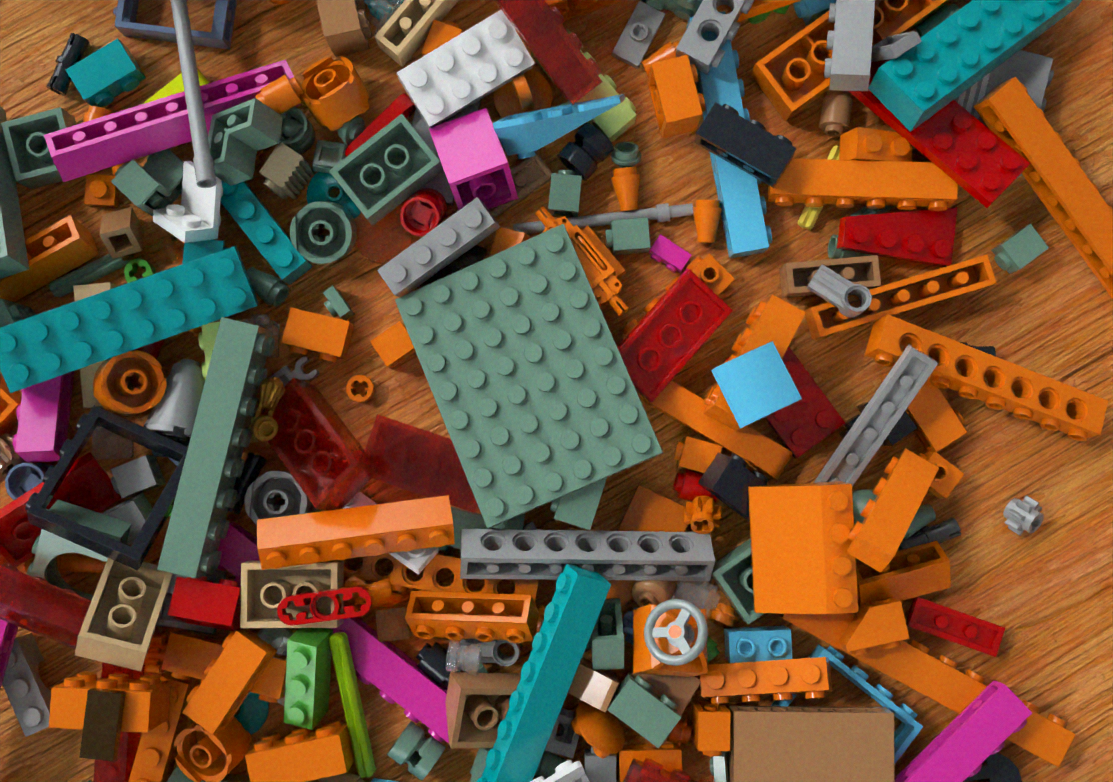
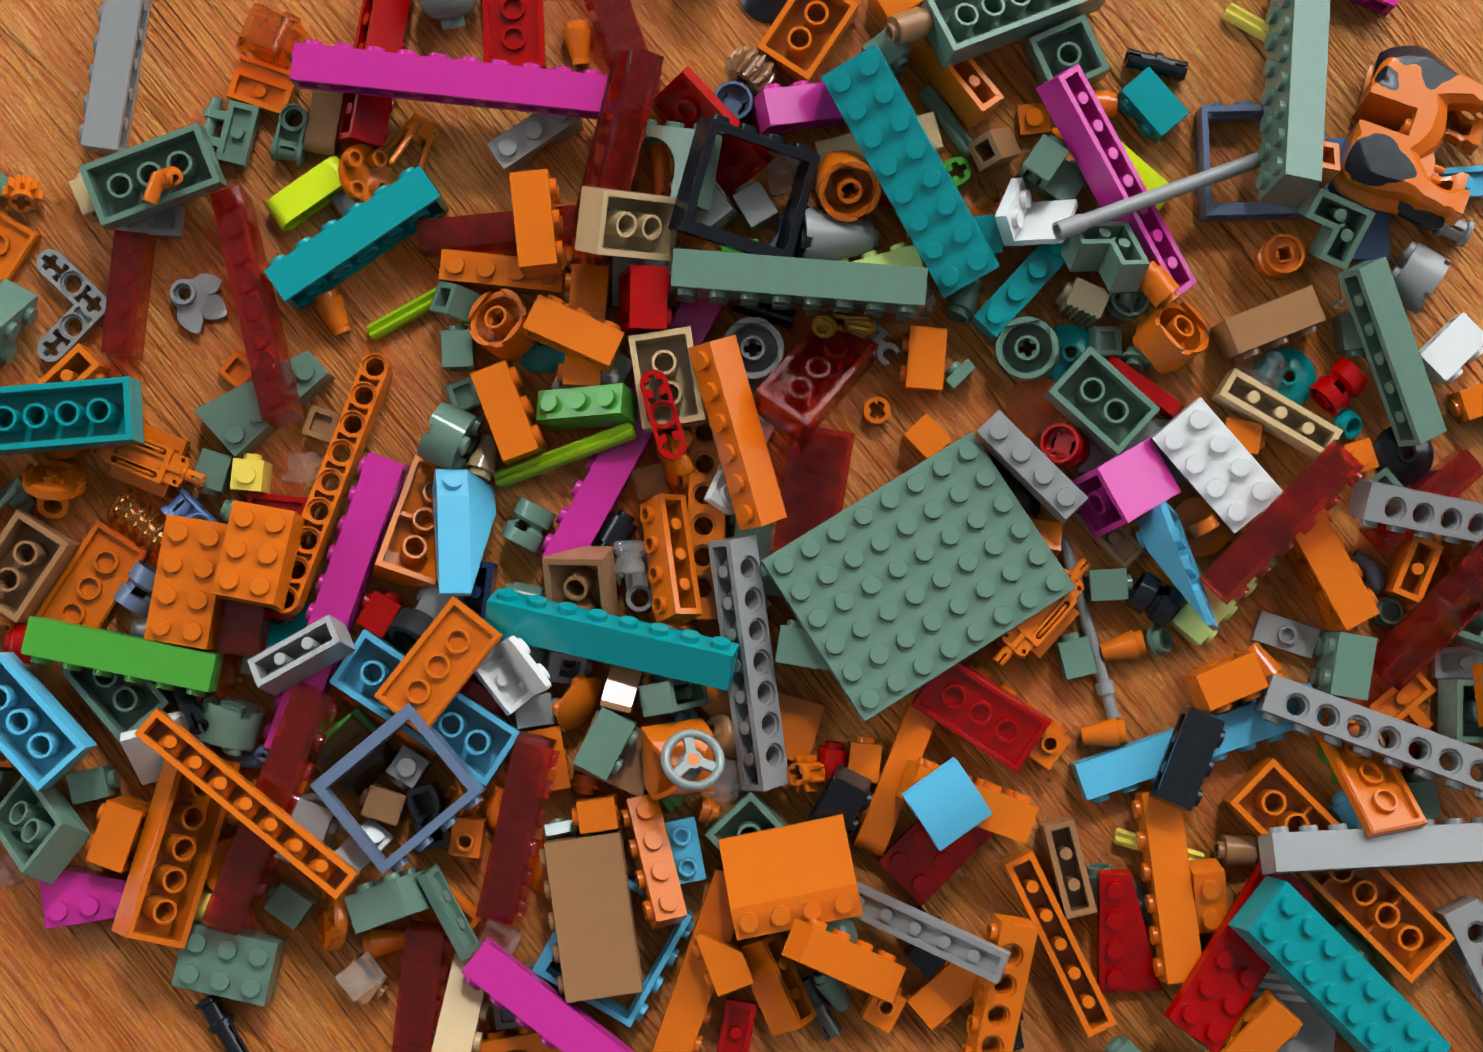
camera: 80 degrees right, 0 degrees up
dark brown tile [79,688,126,761] -> none
dark pink piece [649,234,691,273] -> none
light grey piece [806,264,872,318] -> none
light grey tile [871,31,922,62] -> none

